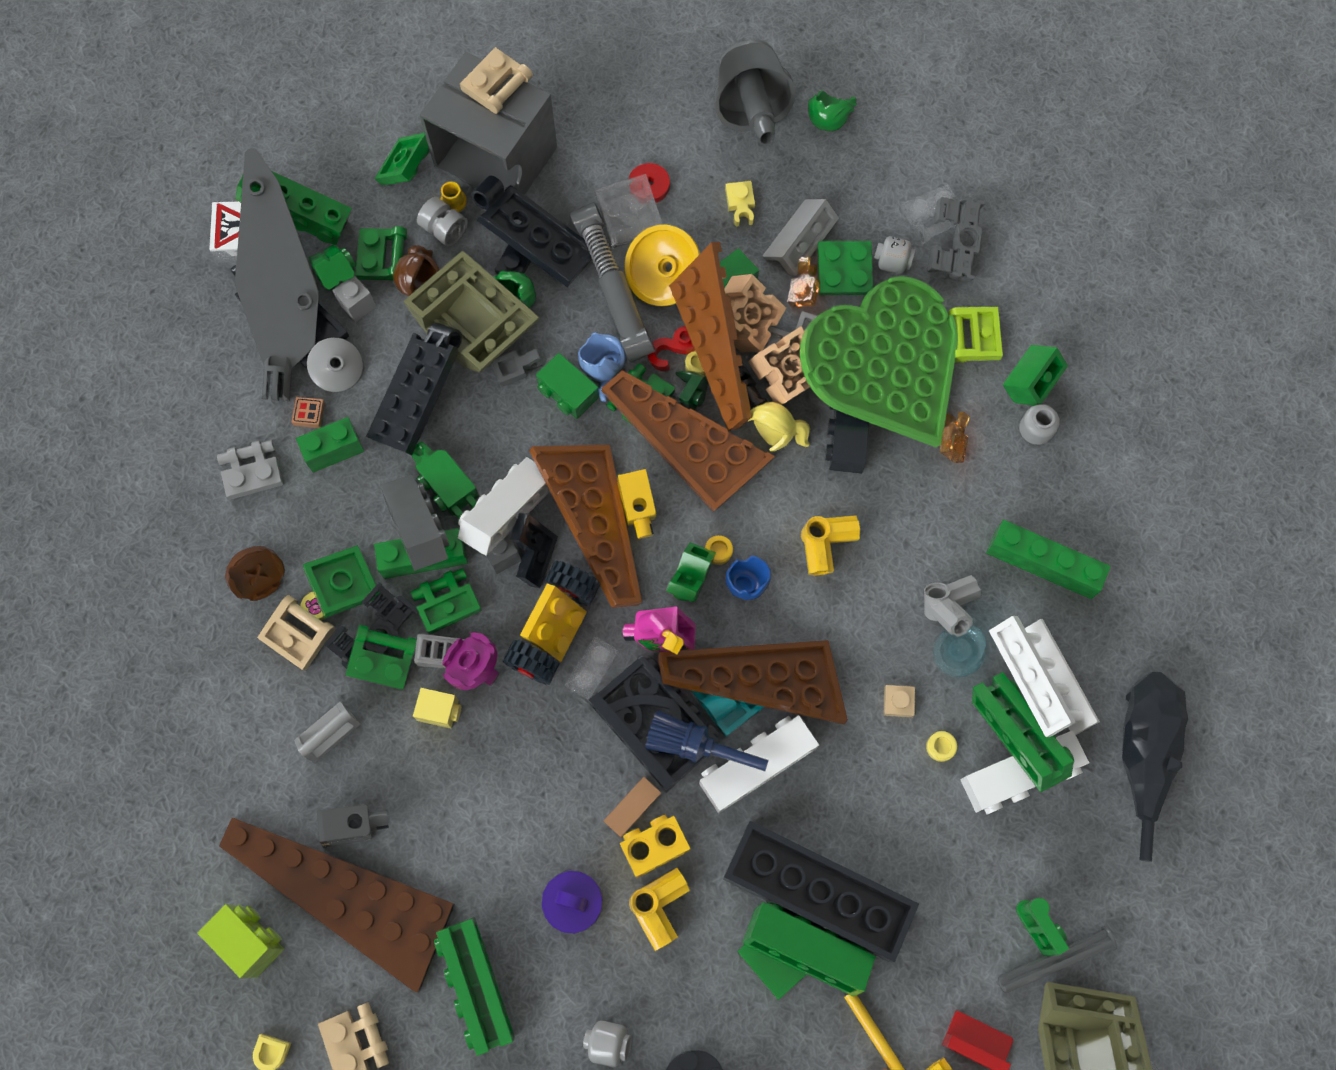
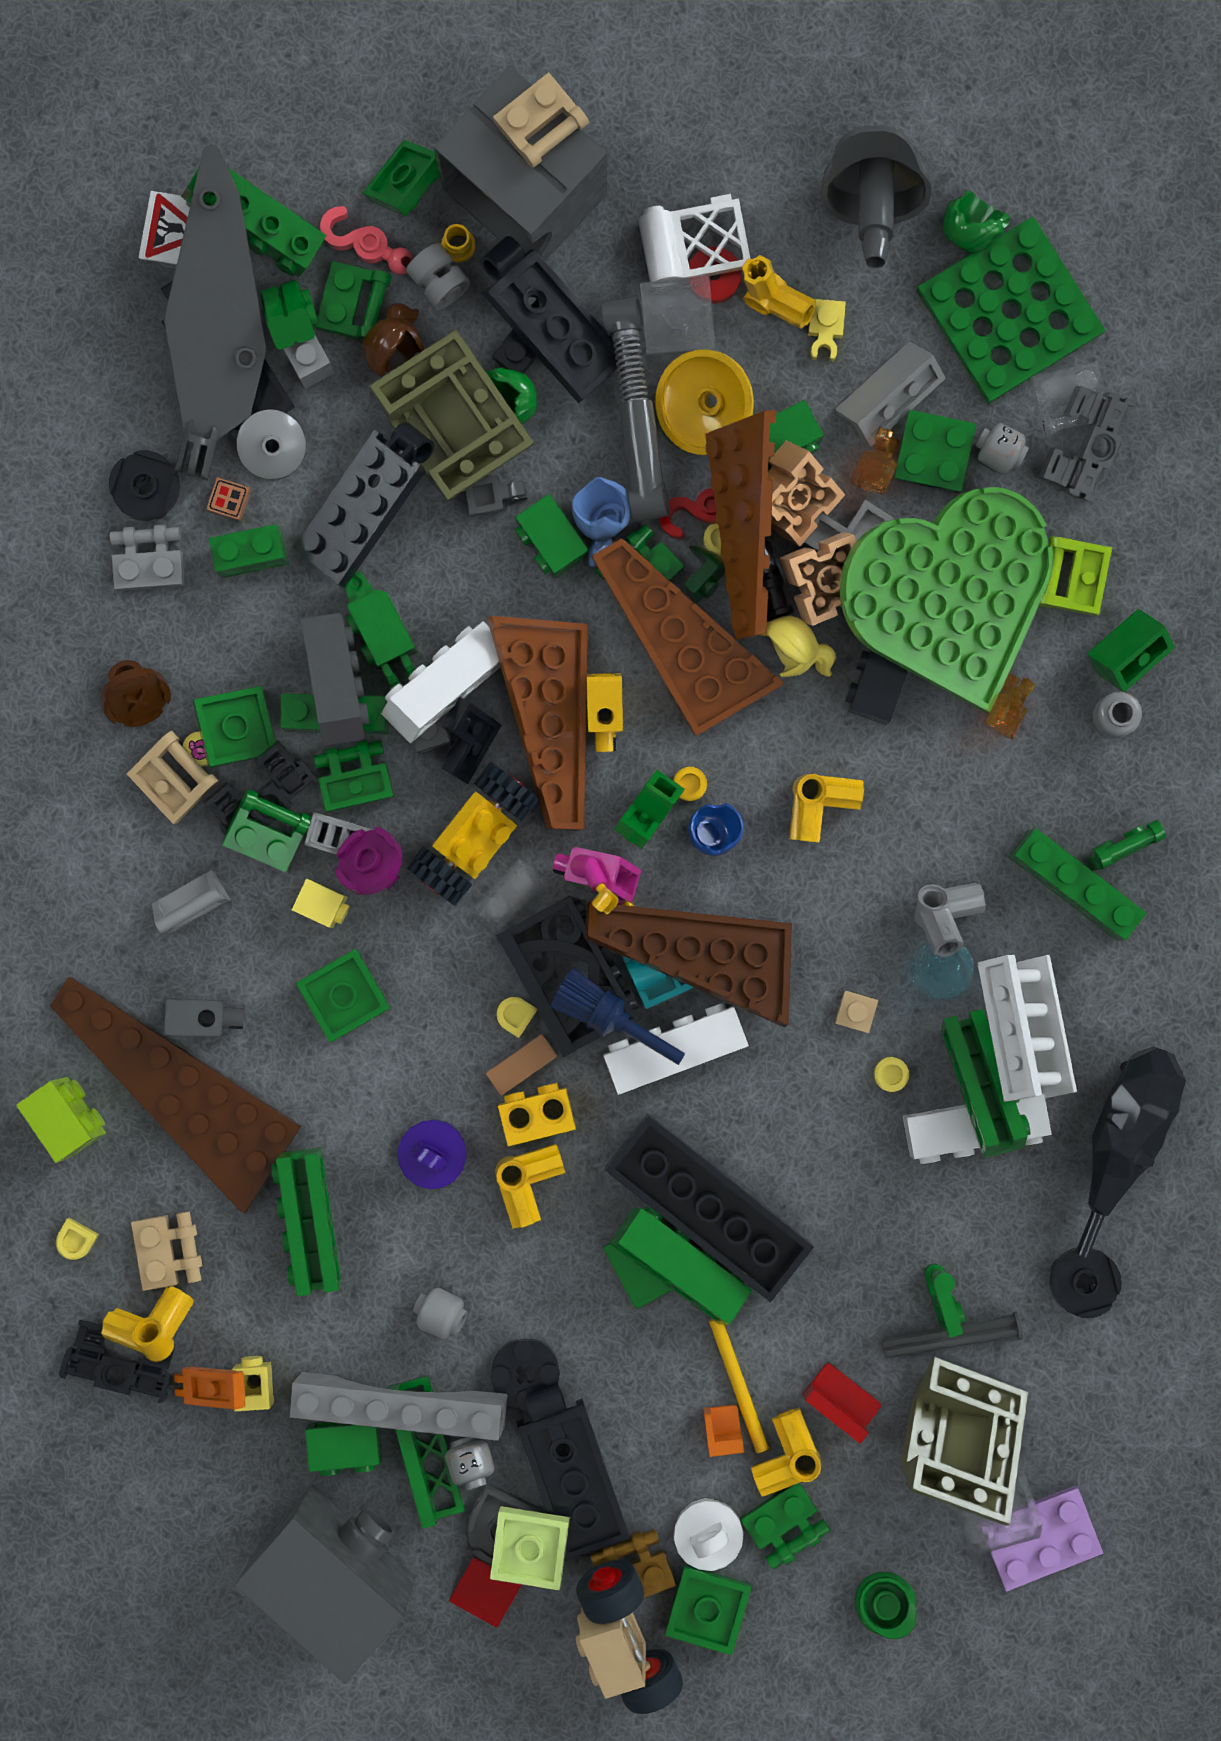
camera: 10 degrees right, 15 degrees up
none -> black plate [109,450,180,521]
none -> green plate [296,948,391,1043]
none -> coral piece [320,206,414,275]
none -> light yellow tile [497,997,537,1038]
none -> white piece [638,194,751,289]
none -> yellow piece [741,255,817,329]
none -> green piece [916,216,1106,405]
none -> black plate [1049,1247,1122,1318]
none -> green plate [1086,820,1166,871]

